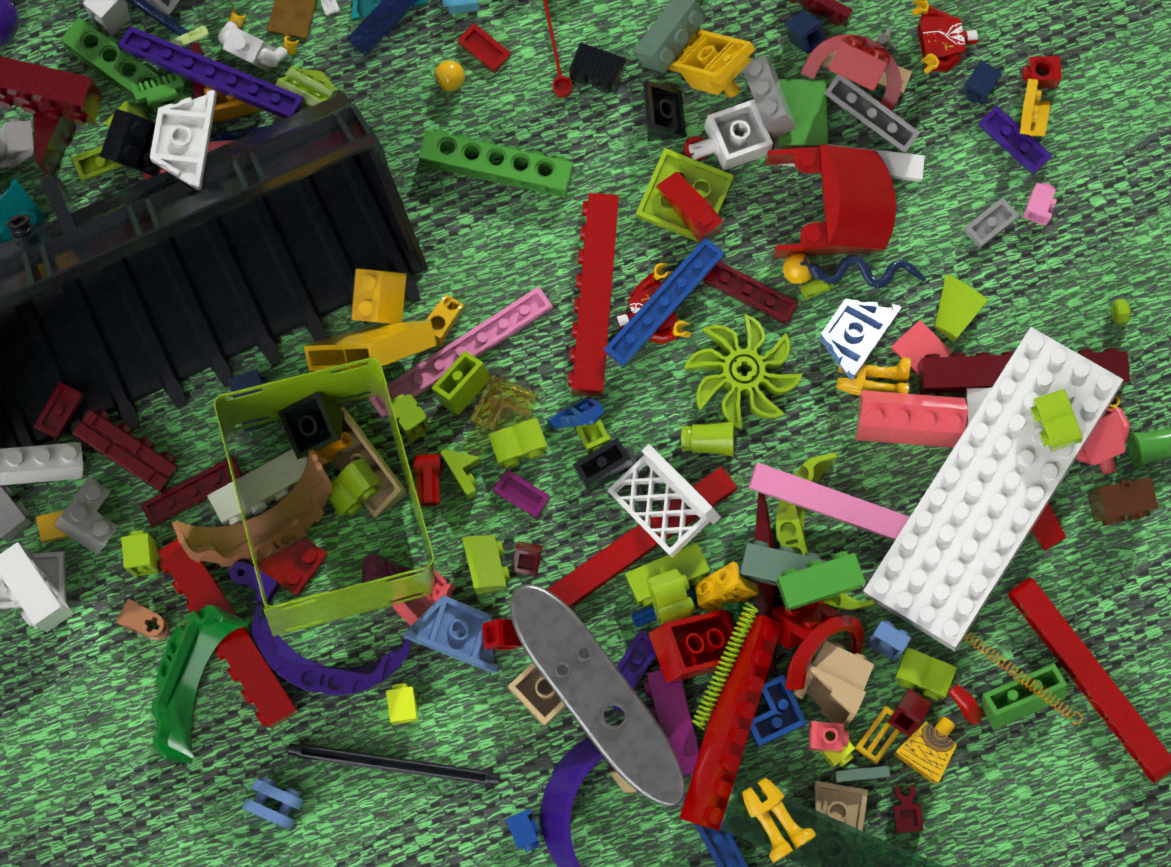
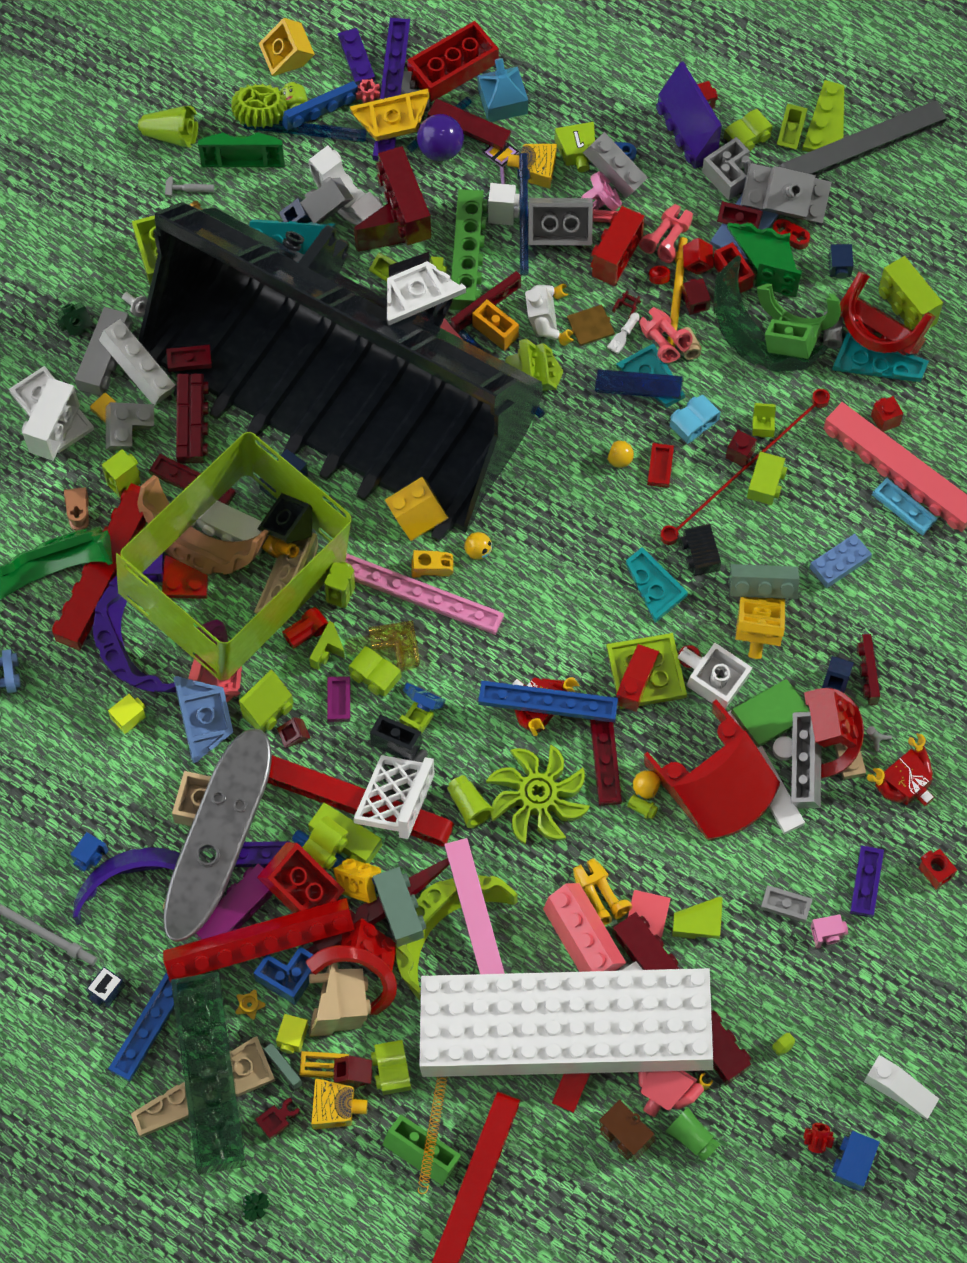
camera: 55 degrees right, 10 degrees down
dark purple plate [118,26,305,118] -> none
bright green piece [130,73,185,107] -> none
yellowish green tile [169,25,209,47] -> none
black piece [288,743,500,786] -> none
yellow brick [303,321,437,371] -> none
lime brick [327,458,381,517] -> none
bright green brick [418,129,573,198] -> none
lime brick [431,351,491,415] -> none
red brick [482,619,523,650] -> none
red brick [568,193,619,397] -> none
black slope [643,80,686,141] -> none
lime piece [691,602,759,730] -> none
dark green plant [722,602,756,624] -> none
yellow piece [742,777,817,863] -> none
light grey brick [743,55,796,139] -> none
bright green brick [776,551,866,612] -> none
dark blue animal [800,255,926,289] -> none
coral brick [808,721,849,753] -> none
wing [819,299,901,380] -> none
medium blue piece [866,620,911,660] -> none
red arm [947,684,984,725] -> none
dark blue brick [962,60,1002,105] -> none
yellow bracket [1020,79,1051,136] -> none
lime brick [1030,389,1083,452] -> none
none -> yellow plate [235,990,266,1020]
none -> yellow piece [464,532,492,560]
none -> teal wing [625,547,688,623]
none -> white tile [772,736,792,761]

